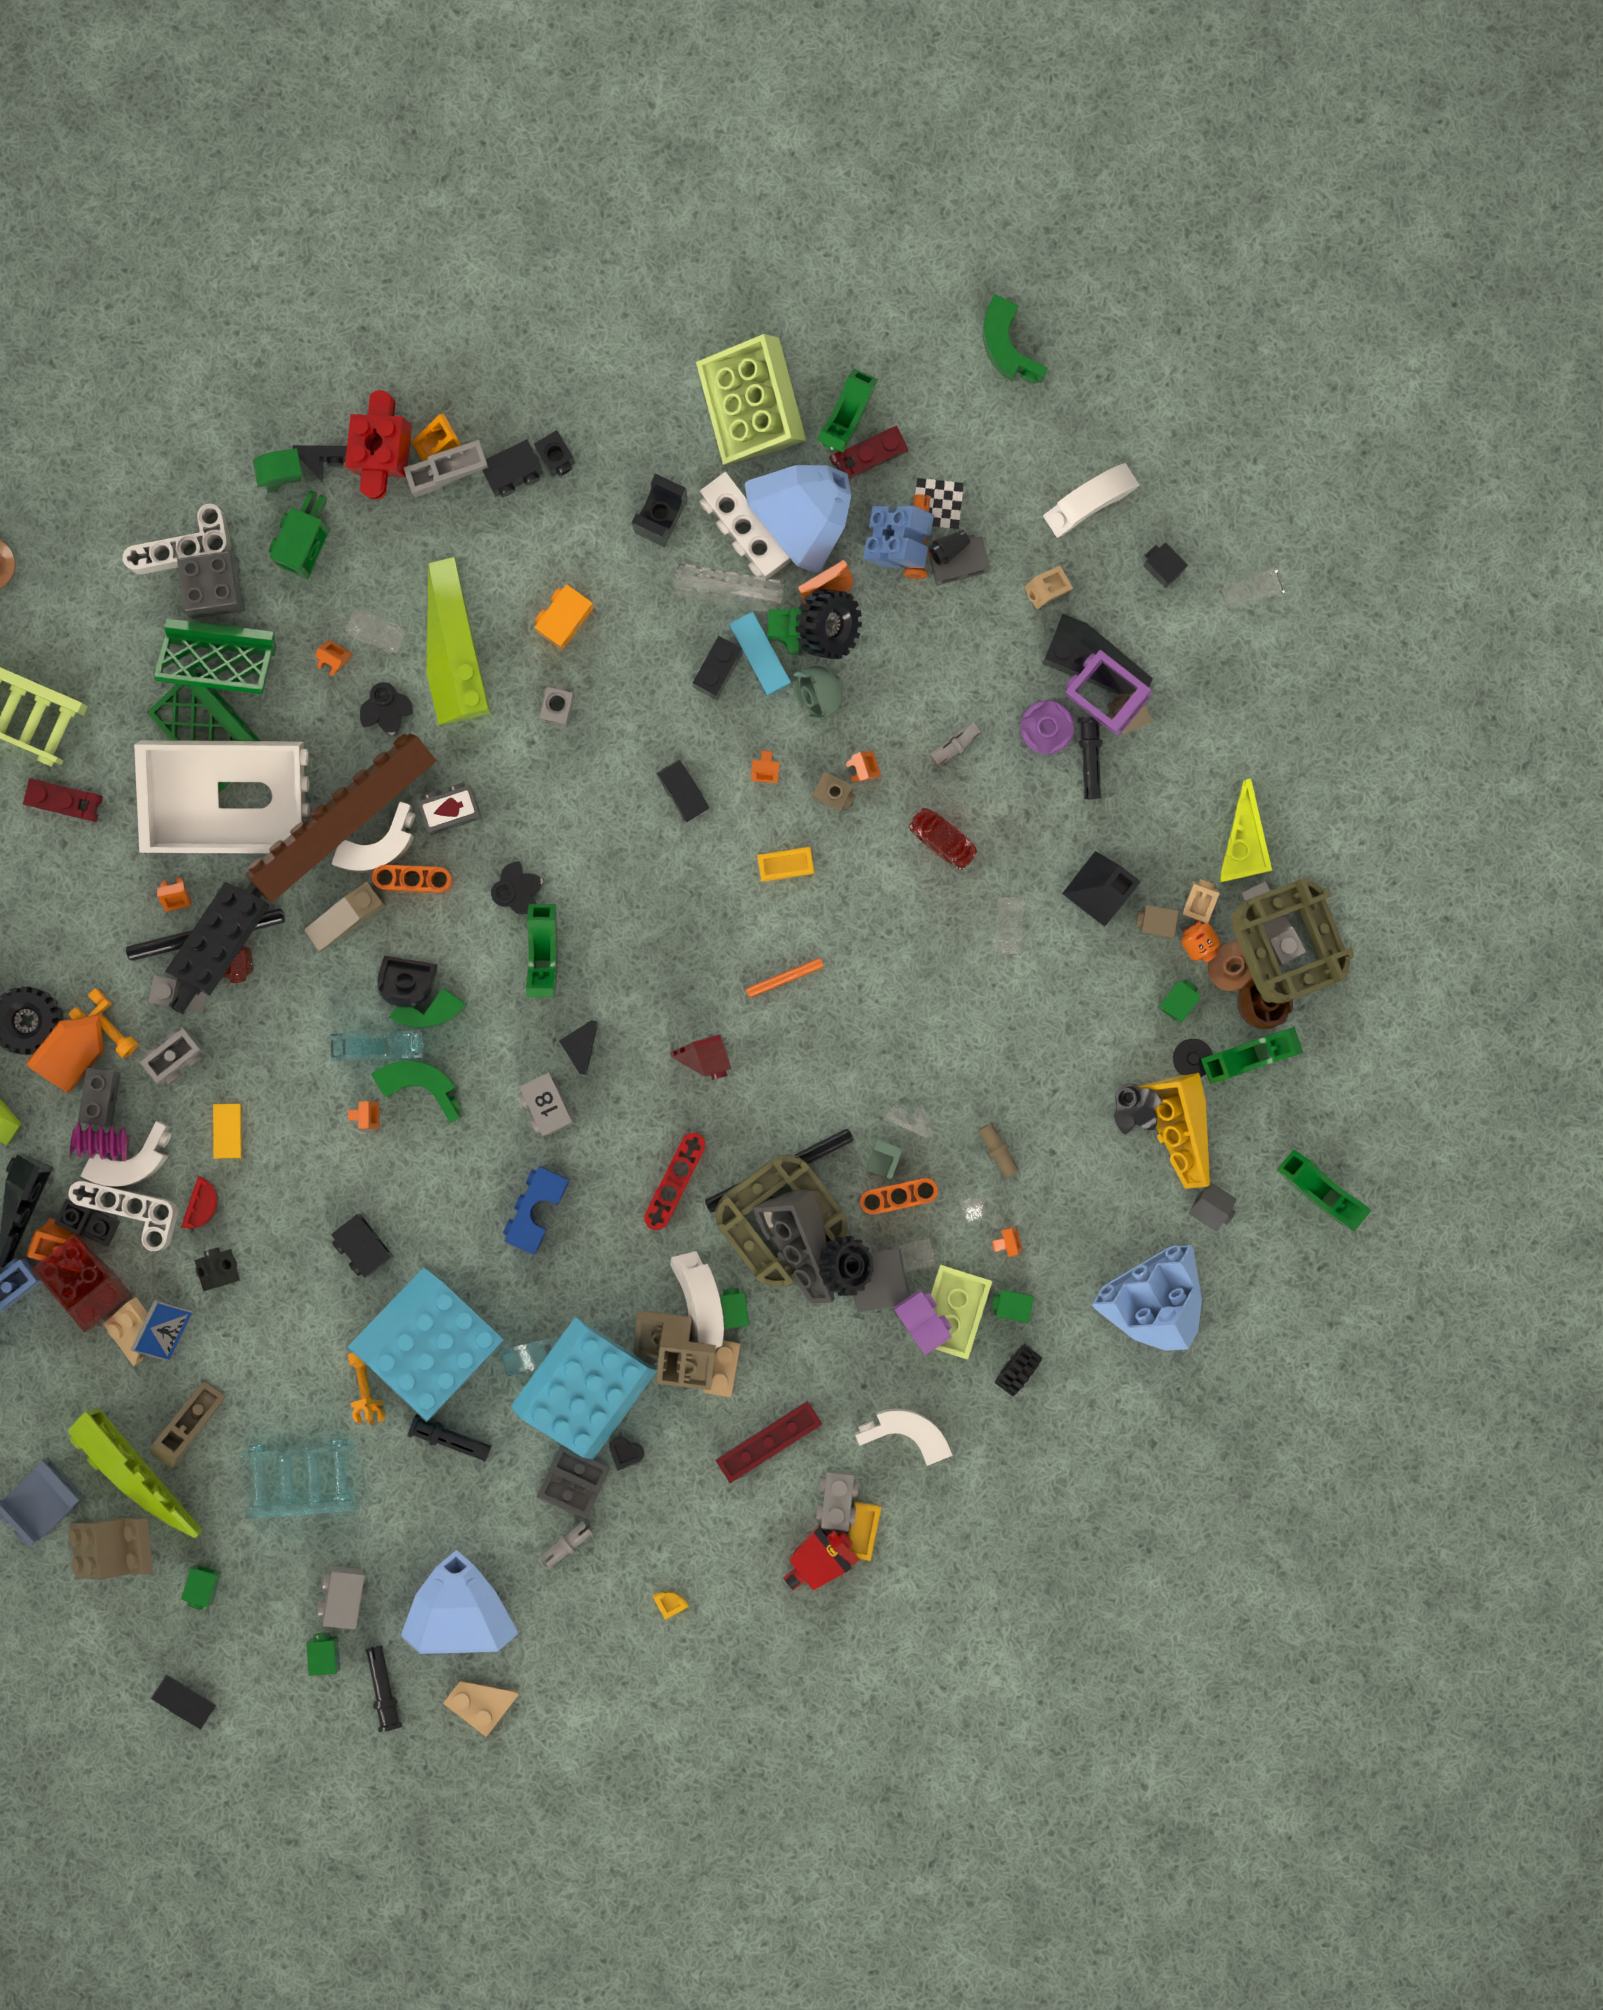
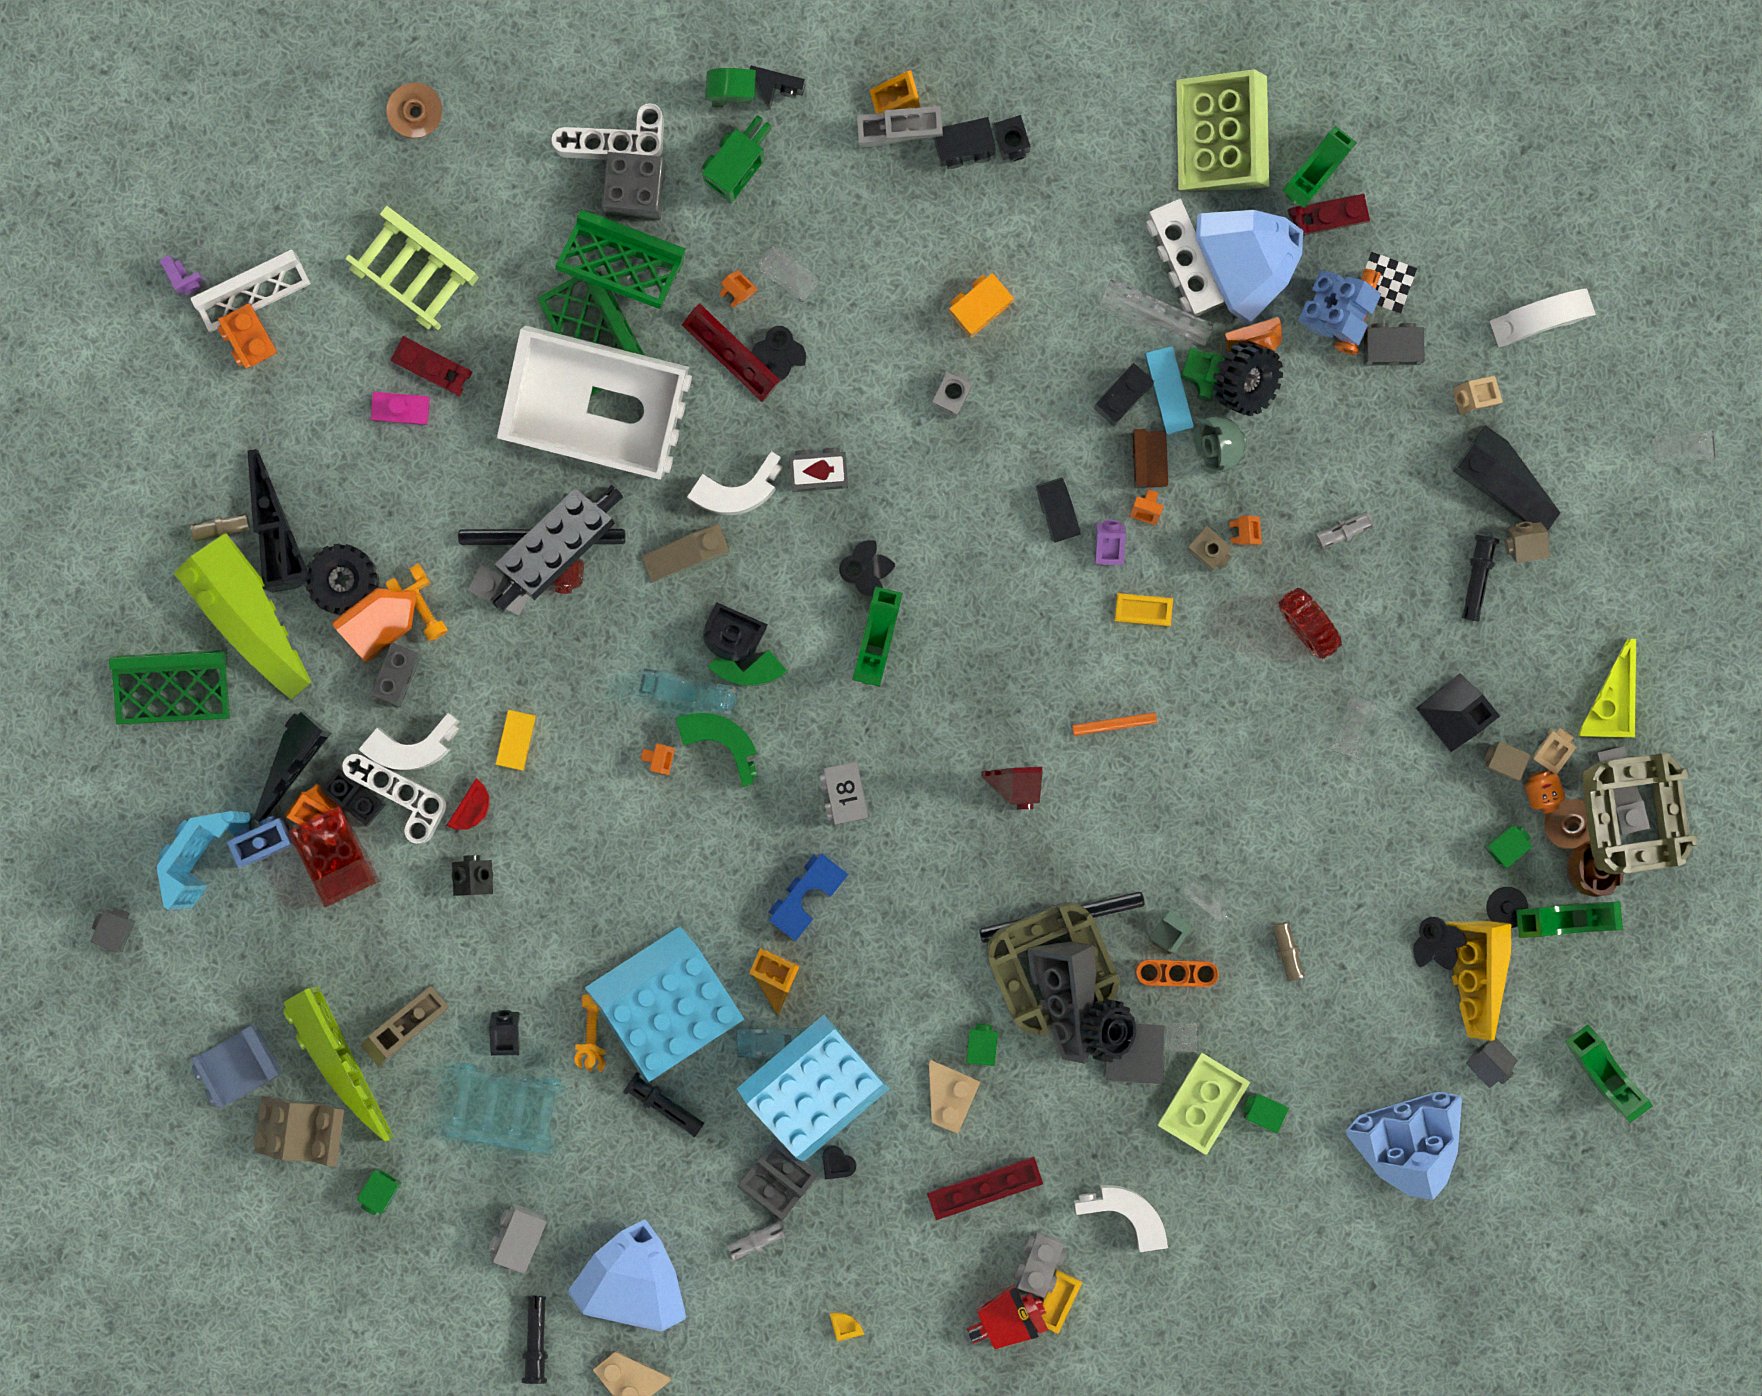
camera: 15 degrees right, 0 degrees up
magenta piece [70,1122,129,1162] -> none
tan wing [103,1297,148,1367] -> none
piece [131,1300,194,1361] -> none
light grey brick [140,1028,206,1085] -> none
black slope [151,1674,216,1730] -> none
orange tile [157,877,192,912] -> none
reddish brown brick [245,733,437,903] -> none
green brick [306,1633,340,1676] -> none
black brick [331,1214,394,1278] -> none
red brick [345,390,412,500] -> none
orange beam [372,865,454,894] -> none
lime wedge [426,557,491,726] -> none
black slope [559,1020,598,1075] -> none
black piece [632,473,688,547] -> none
dark tan bracket [633,1310,716,1390] -> none
red beam [644,1133,706,1230] -> none
white arch [670,1251,724,1348] -> none
medium lavender brick [893,1290,952,1355] -> none
black cone [928,529,970,565] -> none
clear slope [956,1195,987,1223] -> none
green arch [983,294,1048,384] -> none
orange tile [991,1226,1023,1257] -> none
black tyre [995,1344,1042,1396] -> none
medium lavender tile [1020,701,1074,755] -> none
medium lavender window [1065,650,1153,737] -> none
black brick [1143,542,1188,589] -> none
none -> dark pink tile [371,392,430,425]
none -> black bracket [489,1010,520,1056]
none -> dark red plate [682,304,781,402]
none -> light orange slope [749,948,800,1016]
none -> medium lavender bracket [1095,520,1126,565]
none -> reddish brown panel [1132,429,1168,488]

